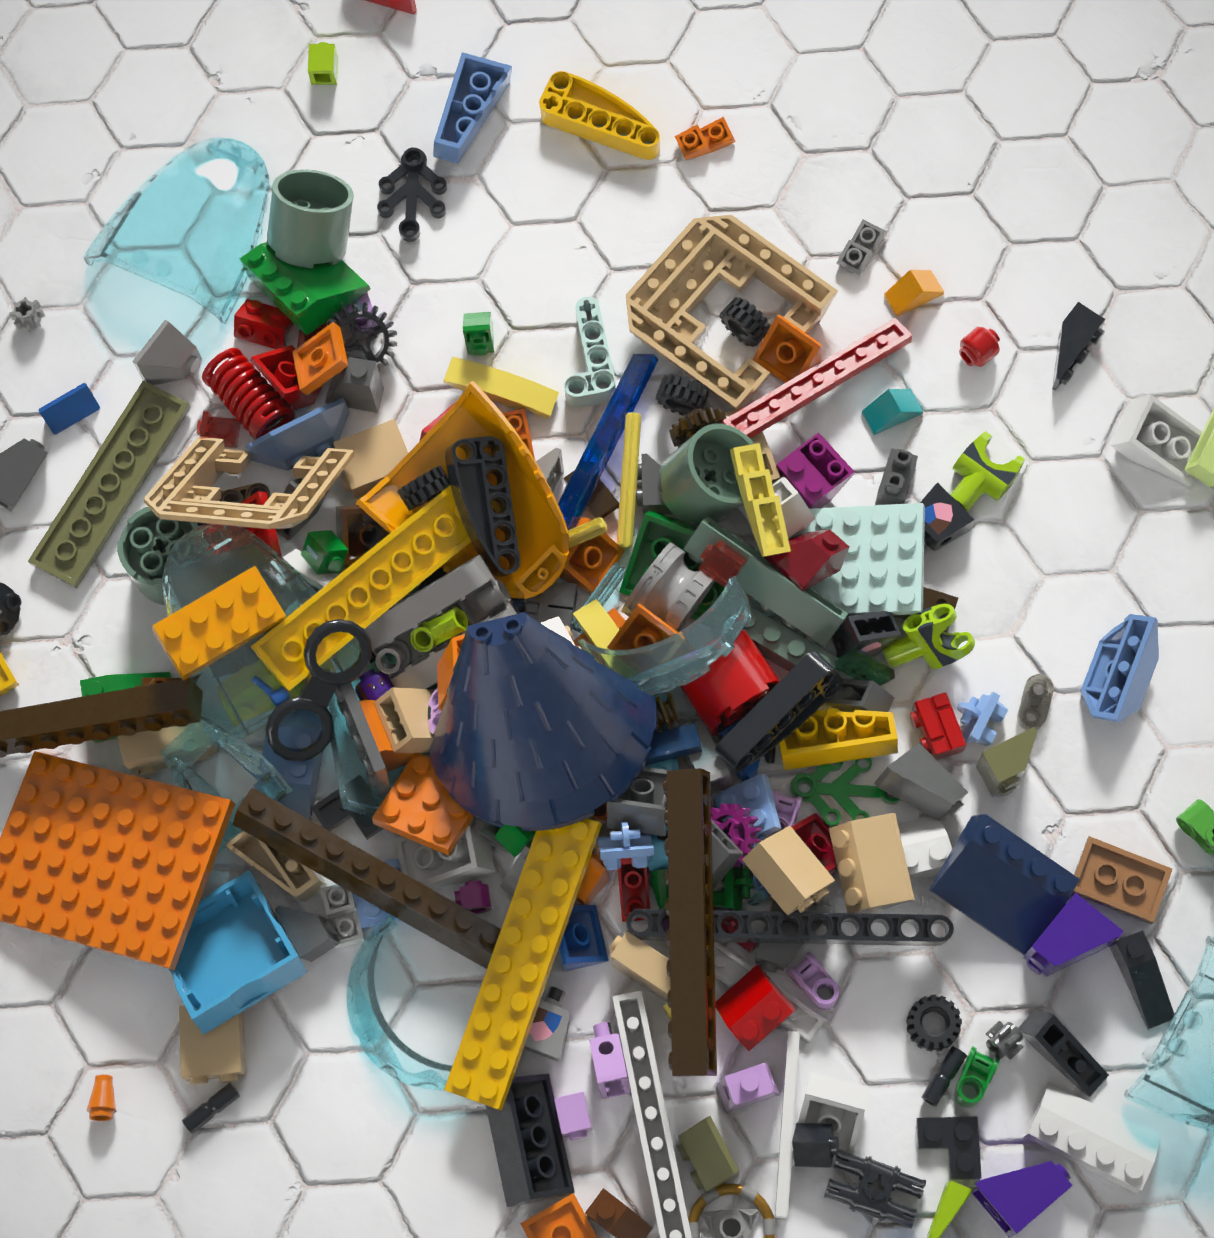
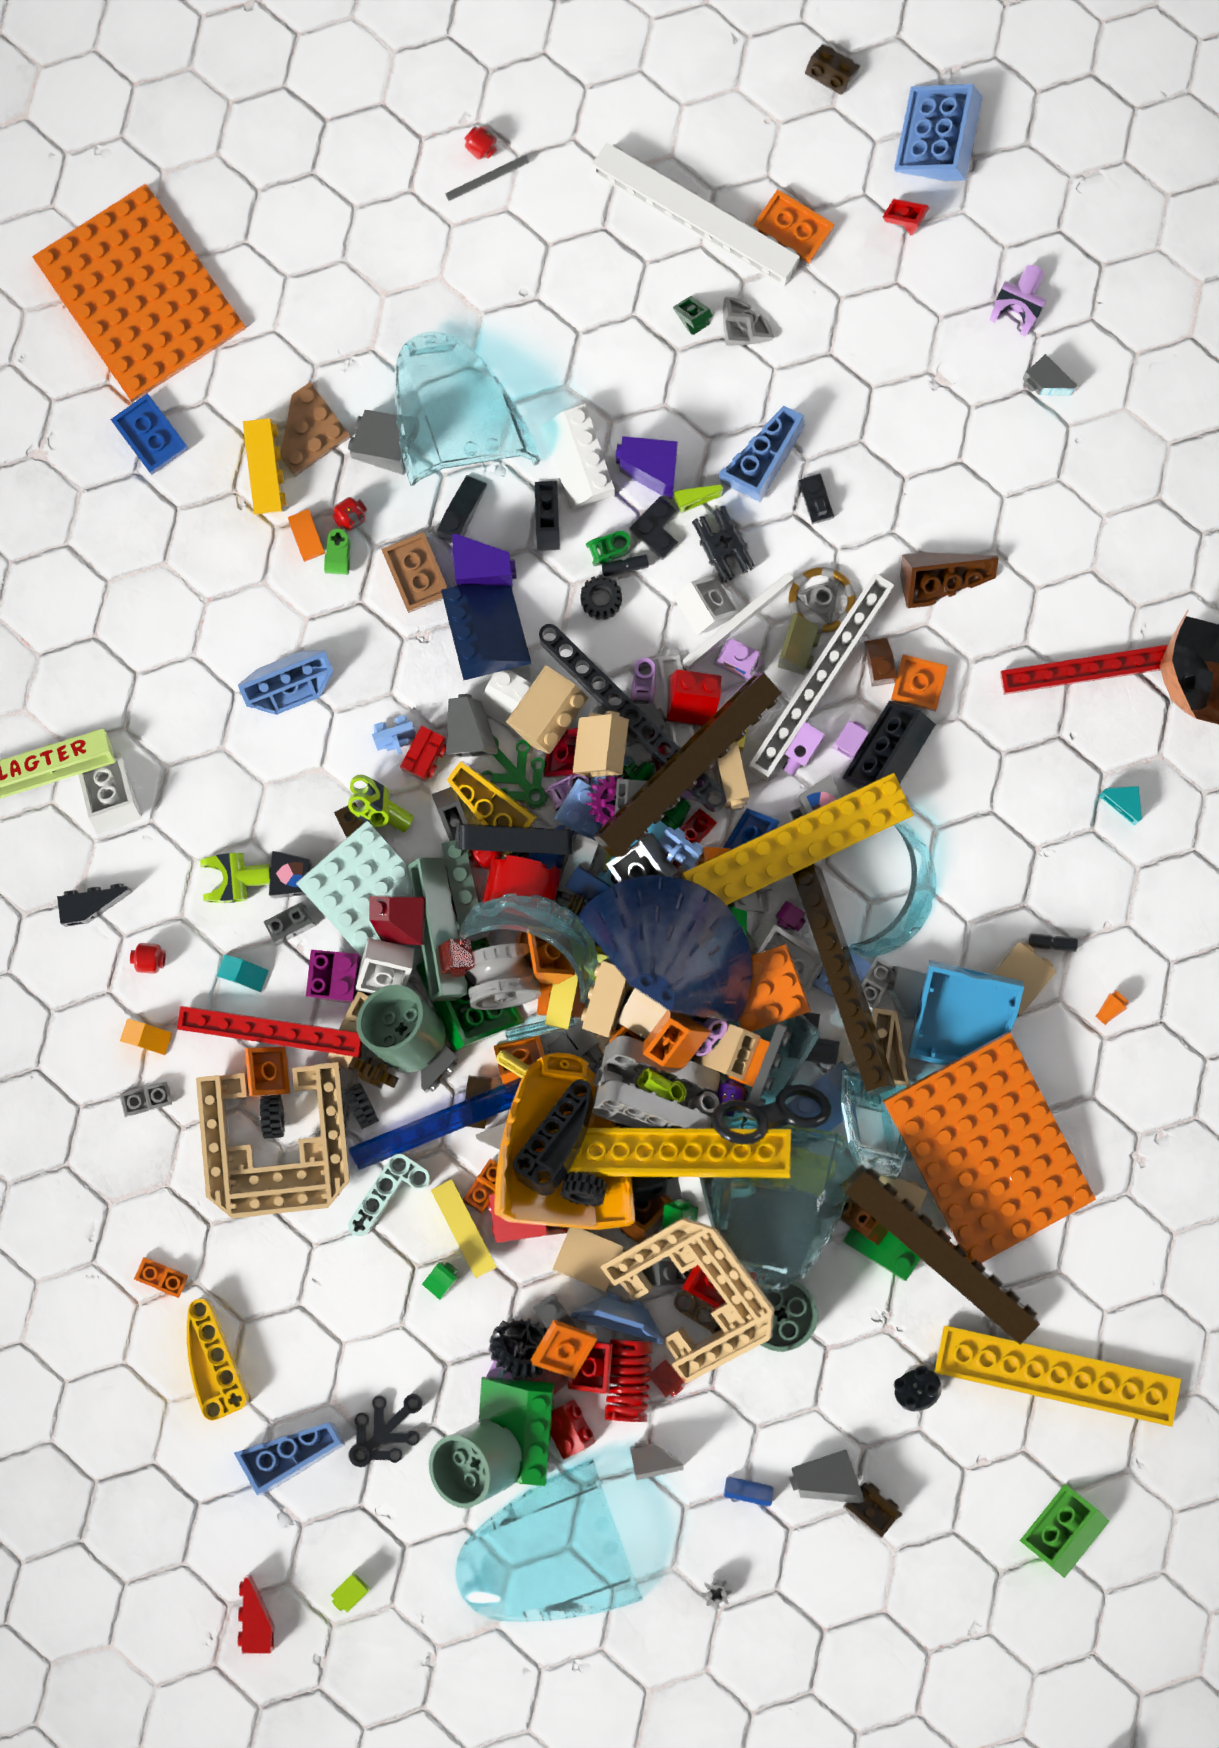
camera: 140 degrees left, 10 degrees up
olive plate [27,380,191,589] -> none
light orange brick [152,566,286,681] -> none
blue hand [251,675,290,706] -> none
light yellow axle [617,412,642,549] -> none
light yellow slope [730,443,791,557] -> none
black brick [792,1123,839,1168] -> none
black torso [832,611,902,664] -> none
clear green plate [835,649,895,686] -> none
olive slope [976,727,1037,797] -> none
dark grey gear [986,1021,1024,1060] -> none
clear smoke plate [1017,674,1054,730] -> none

